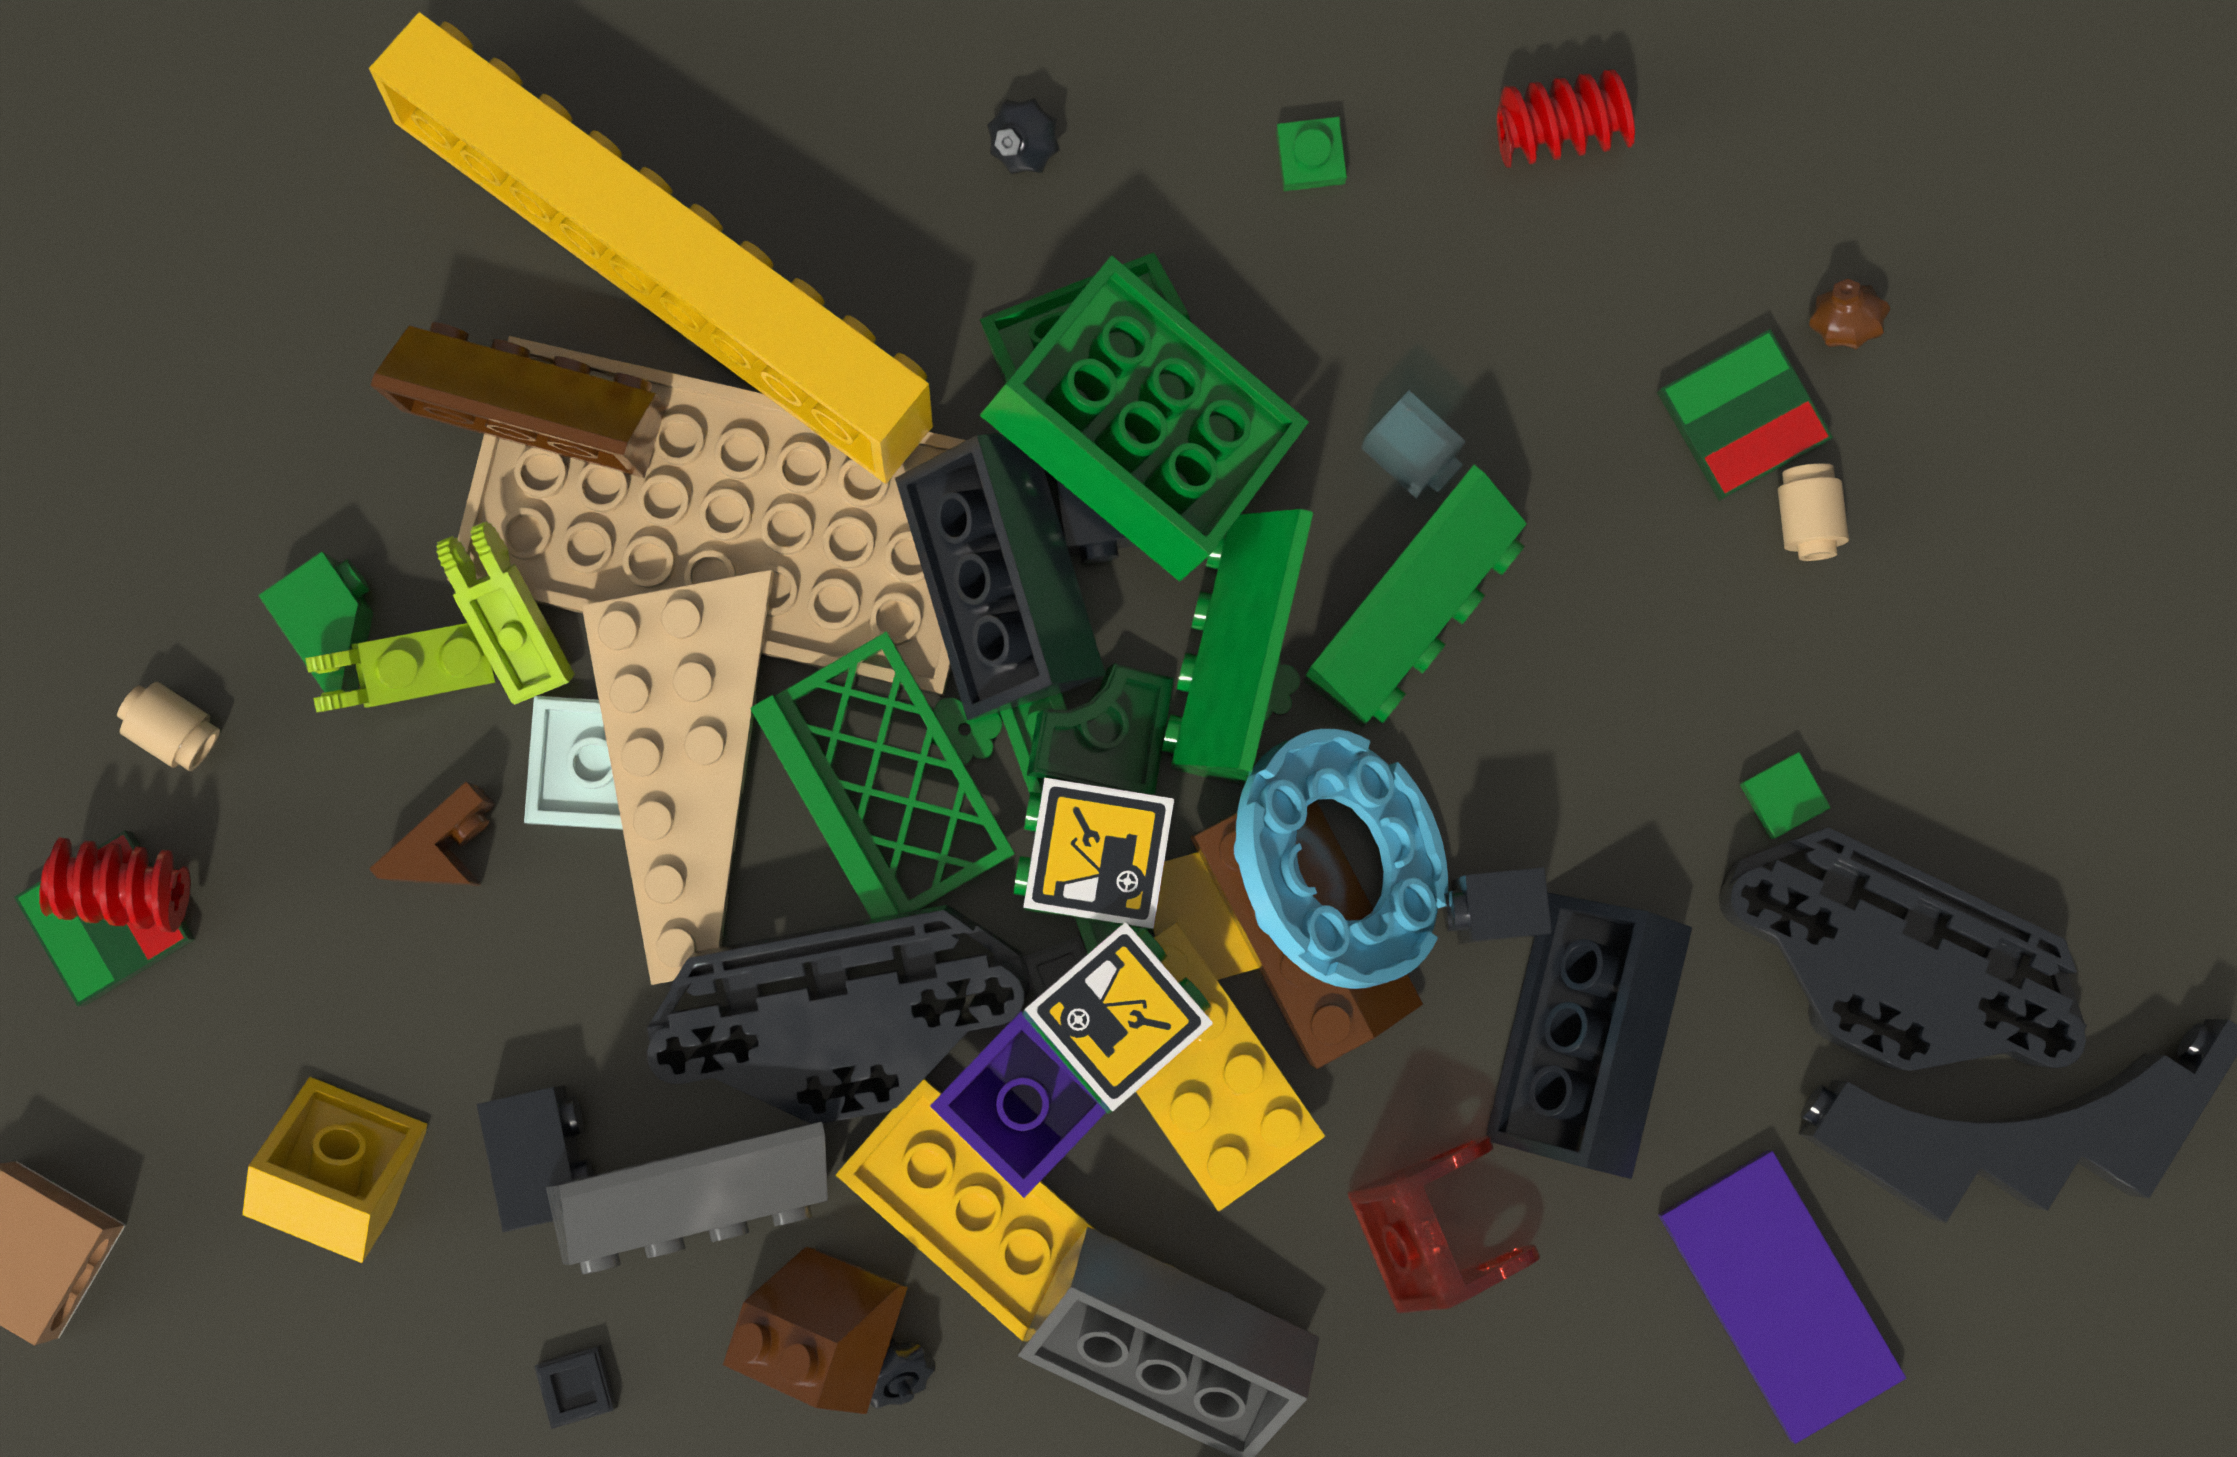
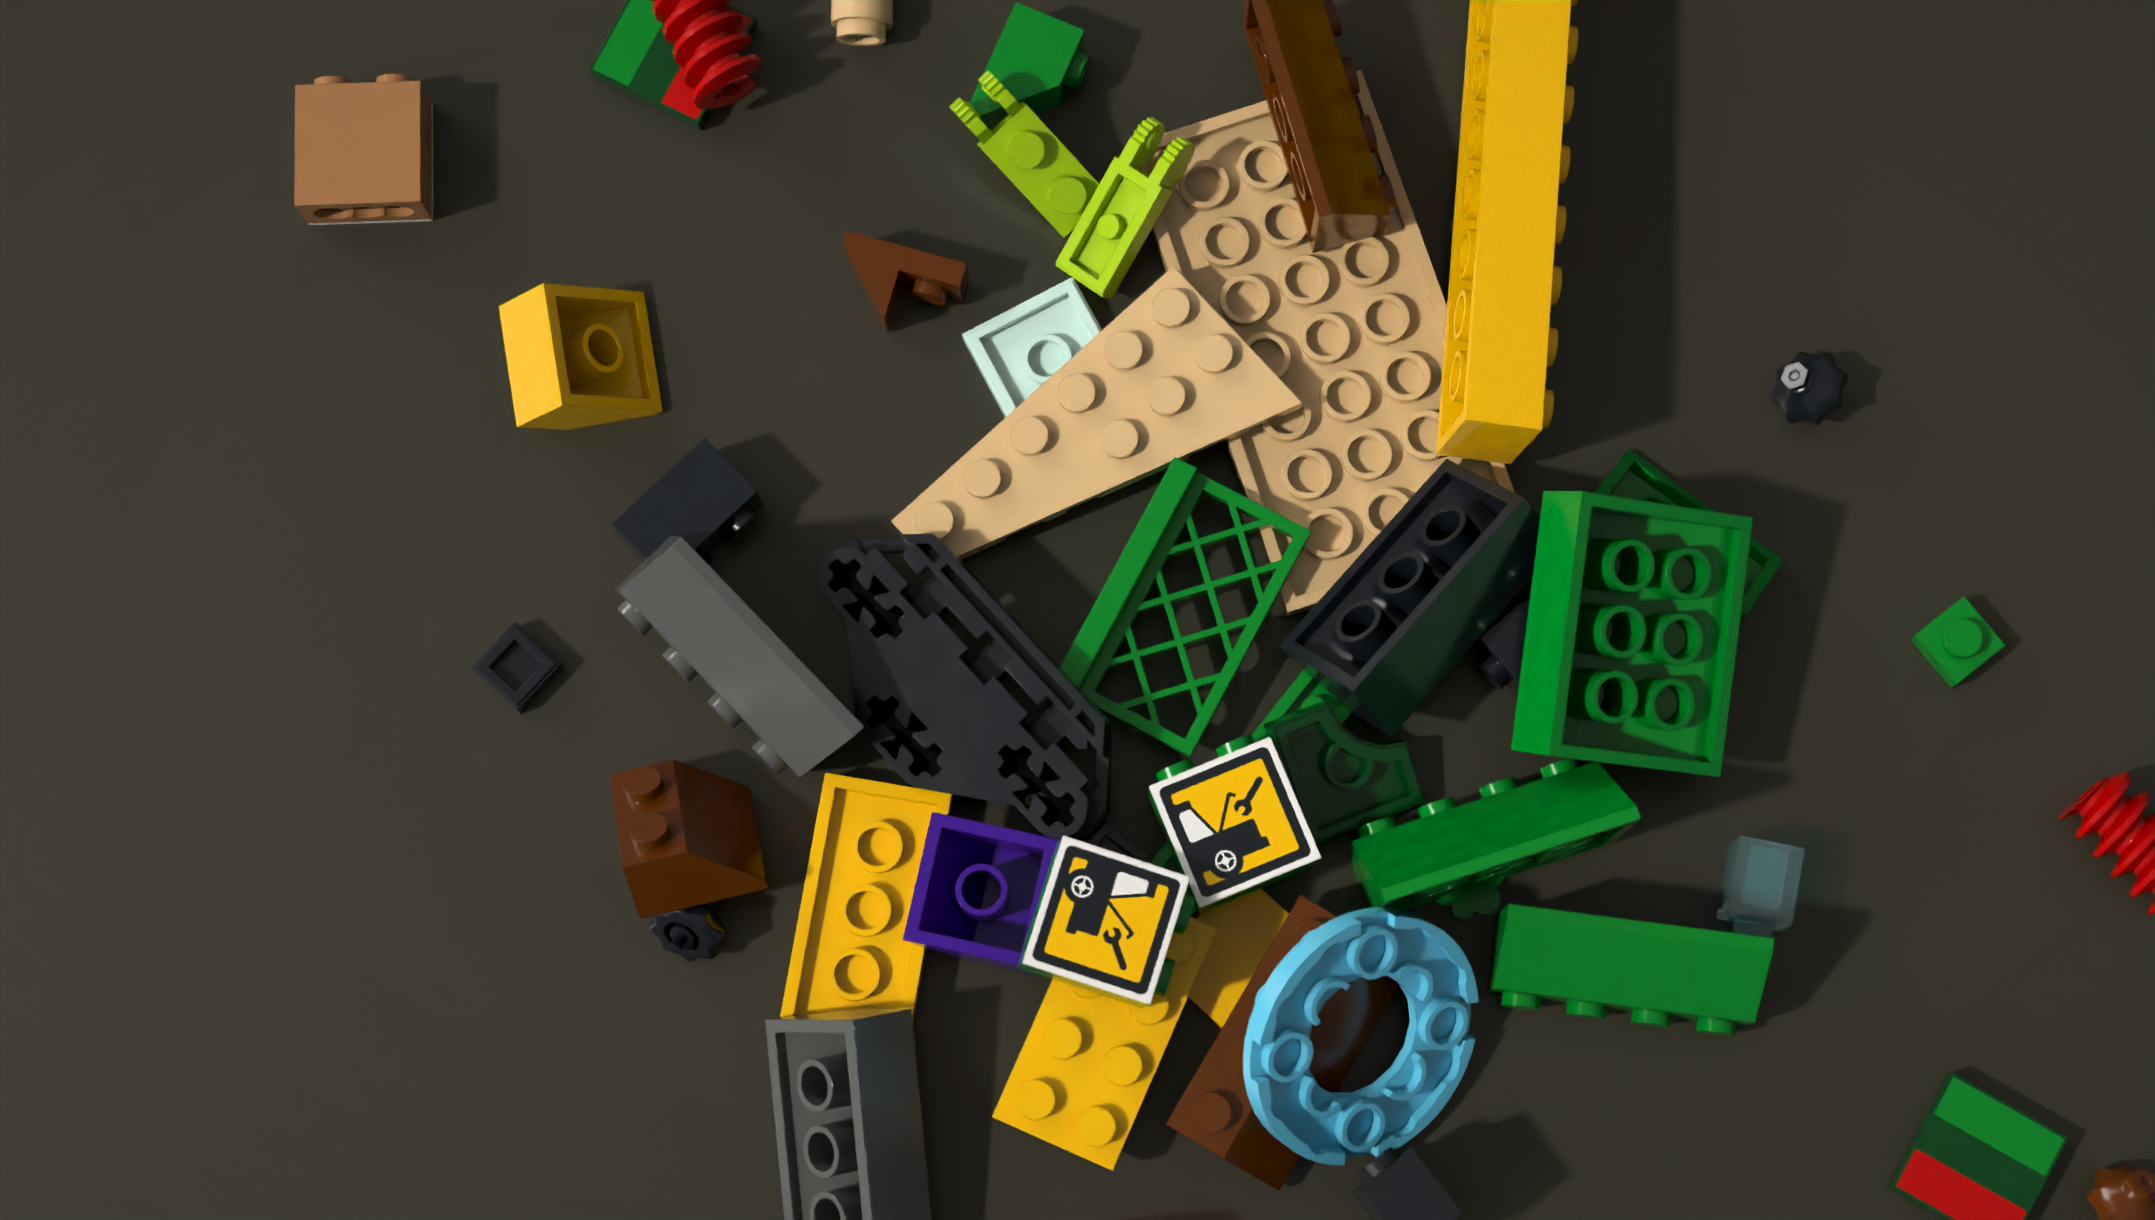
camera: 60 degrees right, 5 degrees down
green plant [932,698,1002,765] -> none

